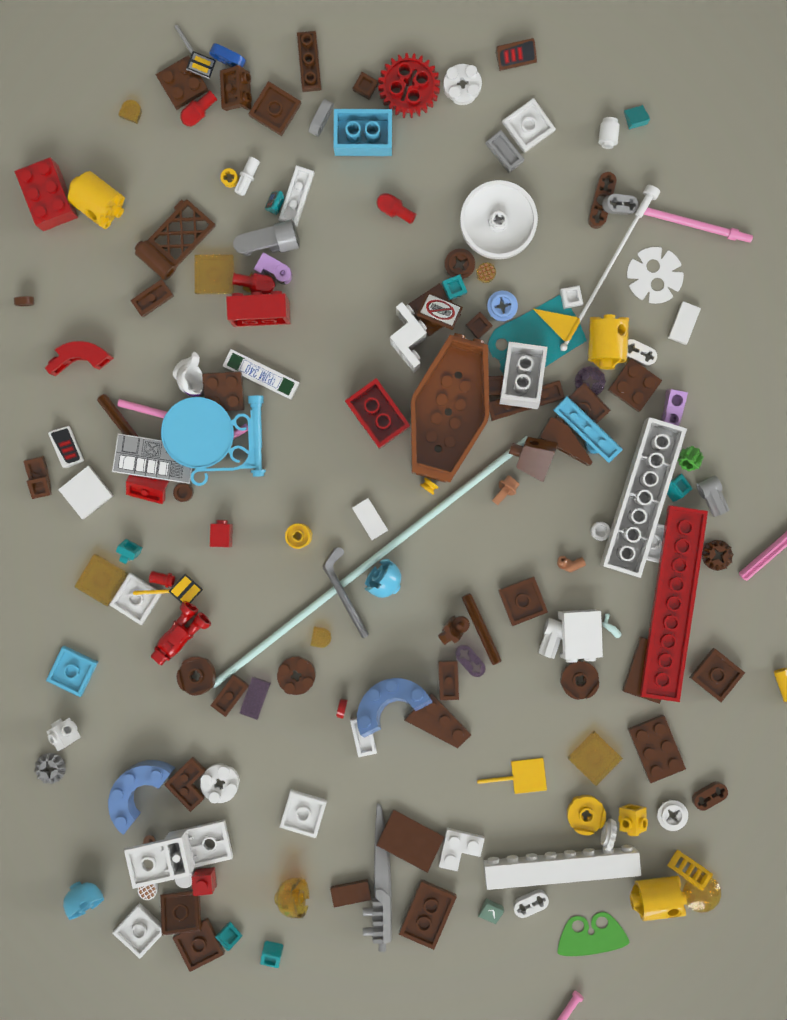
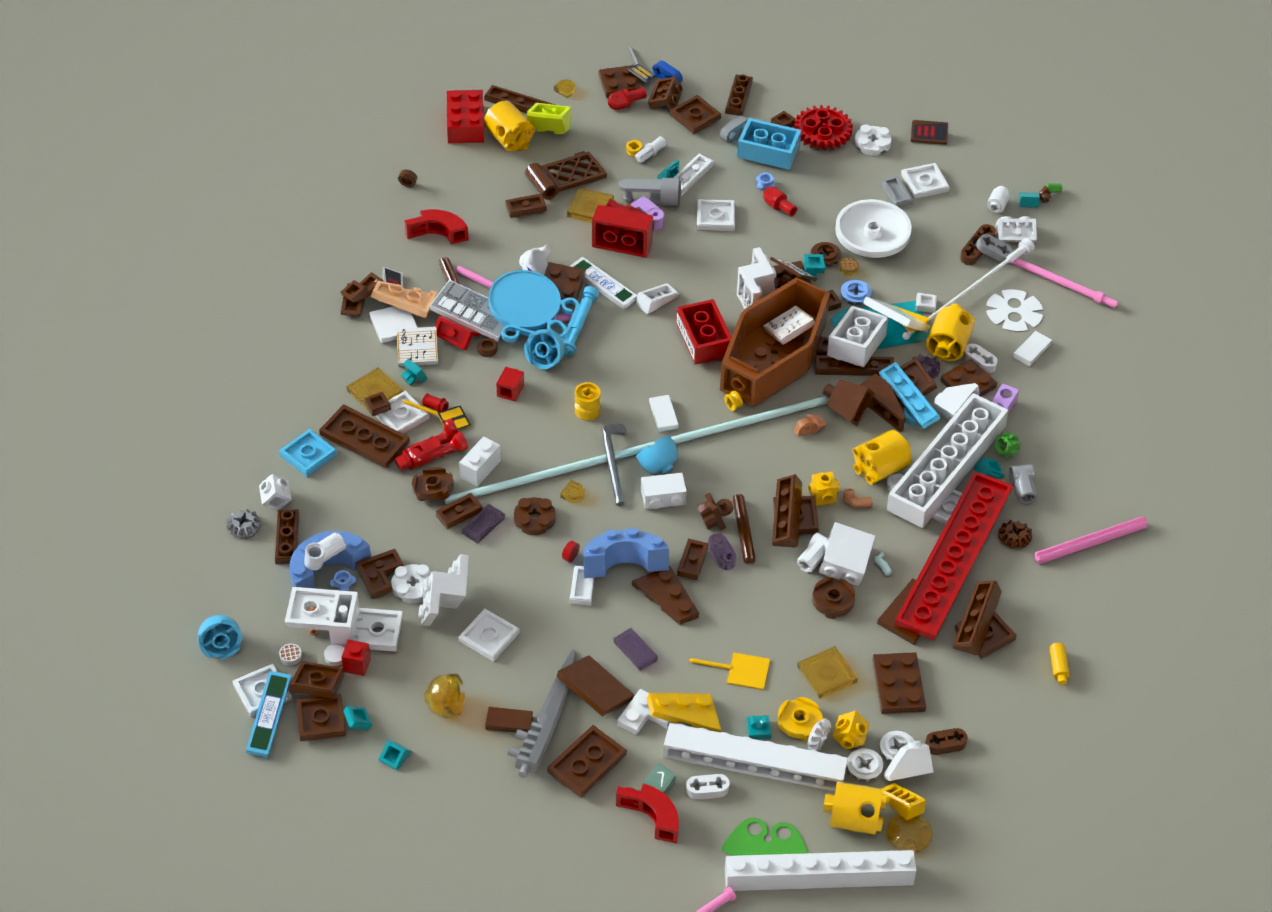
camera: 15 degrees right, 40 degrees down
none -> tile [246,671,292,758]
none -> reddish brown tile [275,509,299,564]
none -> white piece [304,532,346,570]
none -> reddish brown plate [319,404,410,468]
none -> light blue plate [330,570,356,591]
none -> reddish brown slope [340,272,384,302]
none -> reddish brown tile [364,392,391,416]
none -> light nougat wing [371,281,438,318]
none -> white tile [397,327,438,366]
none -> white bracket [418,554,469,626]
none -> white brick [459,436,501,487]
none -> reddish brown tile [484,85,556,114]
none -> medium azure cylinder [524,329,565,369]
none -> neon yellow slope [527,103,571,134]
none -> clear purple tile [614,628,658,671]
none -> red arch [616,783,679,844]
none -> white slope [636,283,679,314]
none -> white brick [641,473,687,510]
none -> yellow wing [647,693,721,733]
none -> white tile [697,199,735,231]
none -> white brick [725,850,916,891]
none -> teal tile [746,715,772,740]
none -> light blue plate [756,173,775,190]
none -> white tile [764,306,815,345]
none -> reddish brown slope [772,474,802,548]
none -> yellow brick [808,471,840,506]
none -> white gear [847,748,883,782]
none -> yellow cylinder [852,430,912,485]
none -> white tile [863,297,930,332]
none -> white slope [883,741,933,781]
none -> white slope [934,383,980,420]
none -> reddish brown slope [953,581,1002,655]
none -> white bracket [996,216,1037,243]
none -> arm [1039,183,1063,202]

